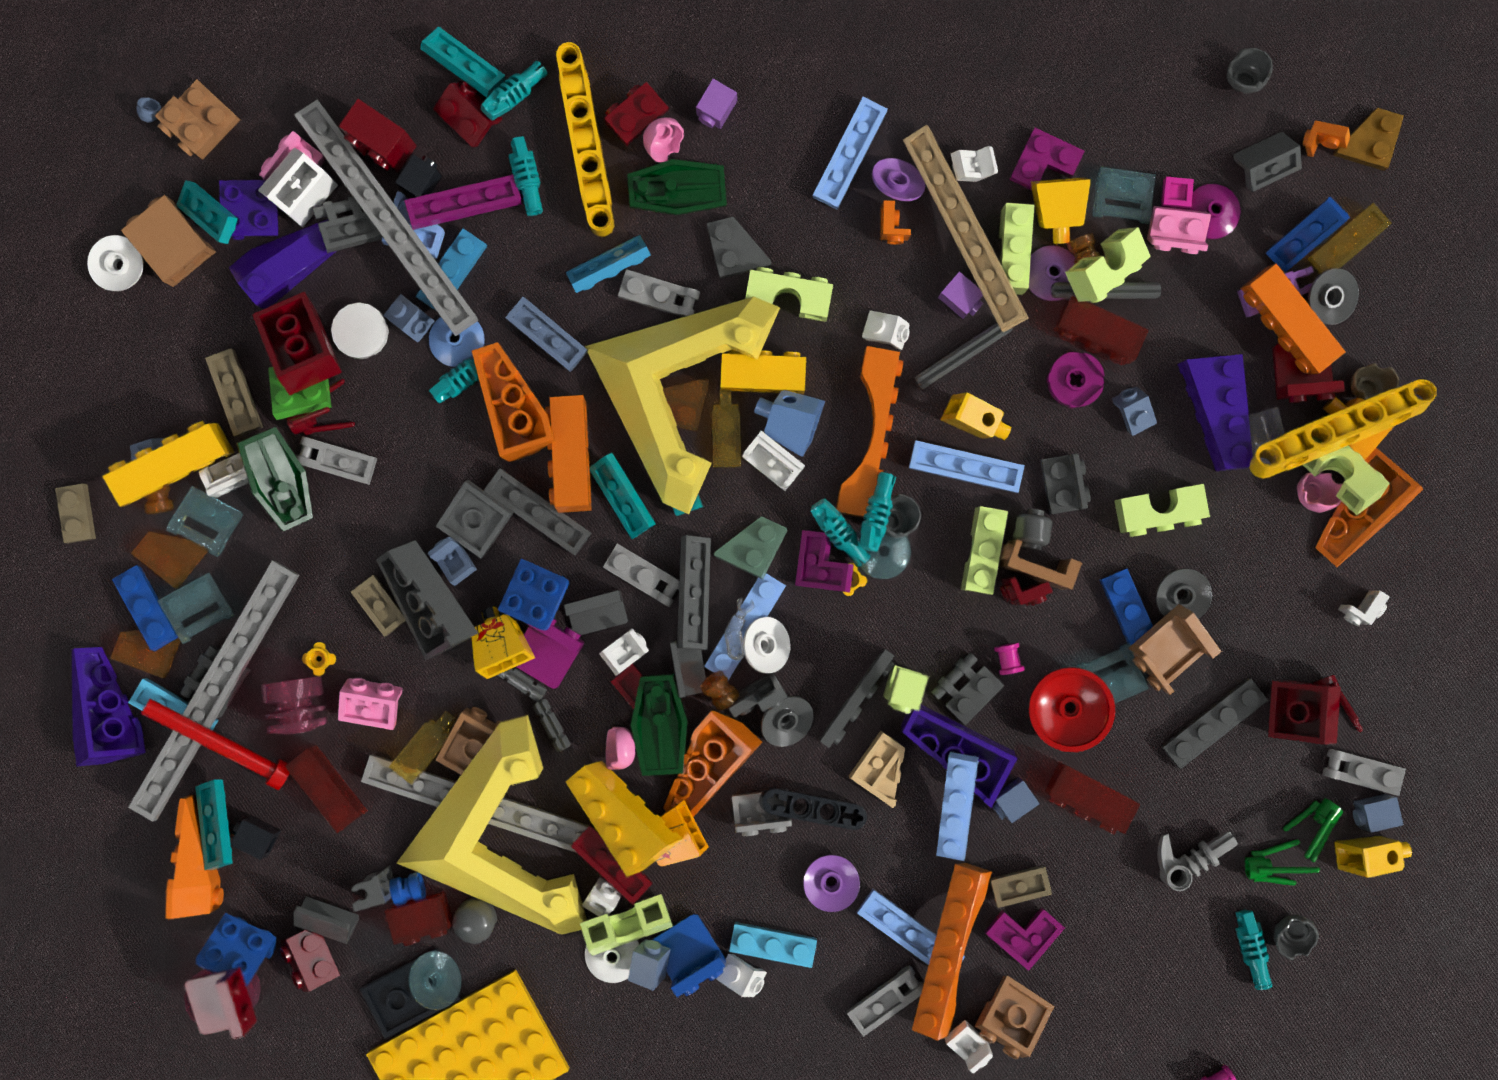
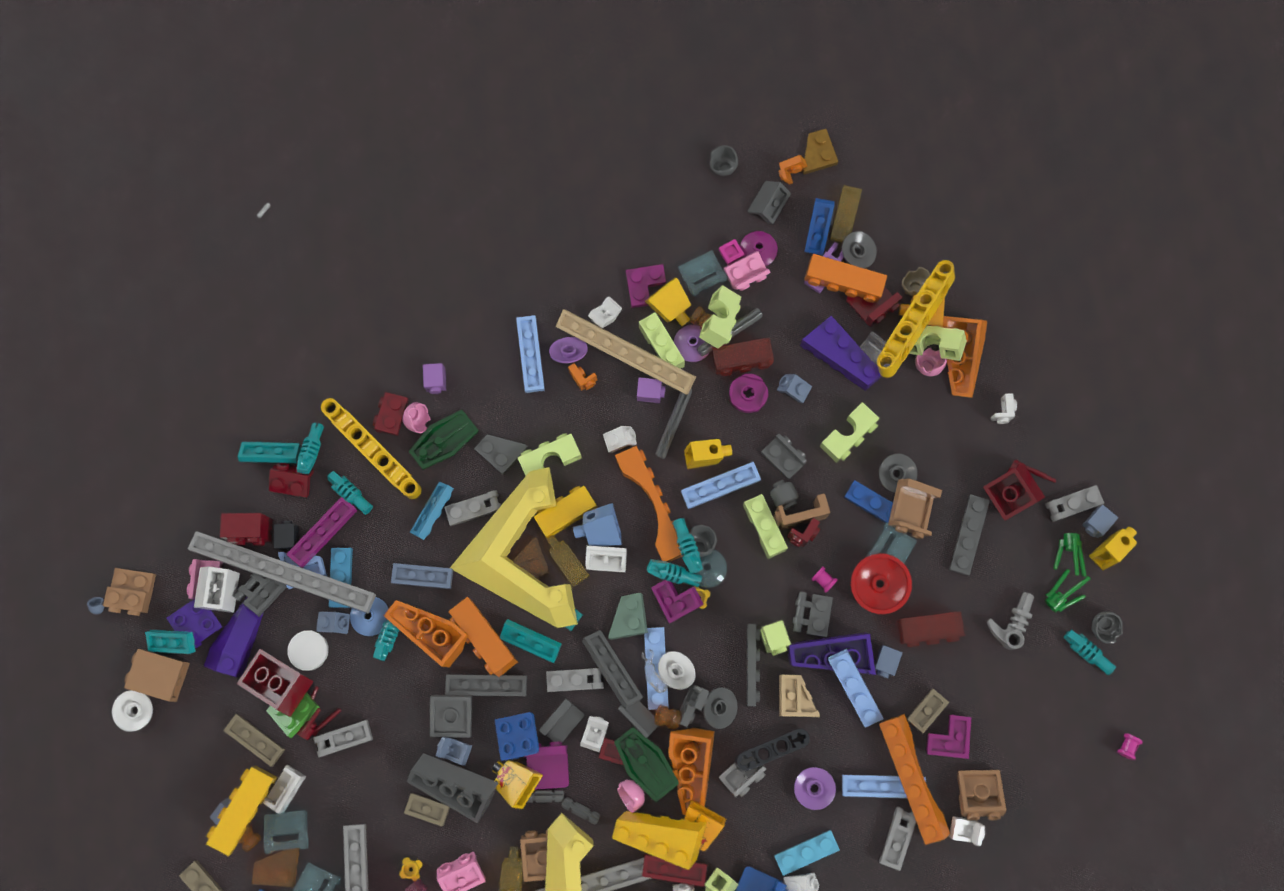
camera: 25 degrees left, 10 degrees down
piece [237,427,313,532] -> none

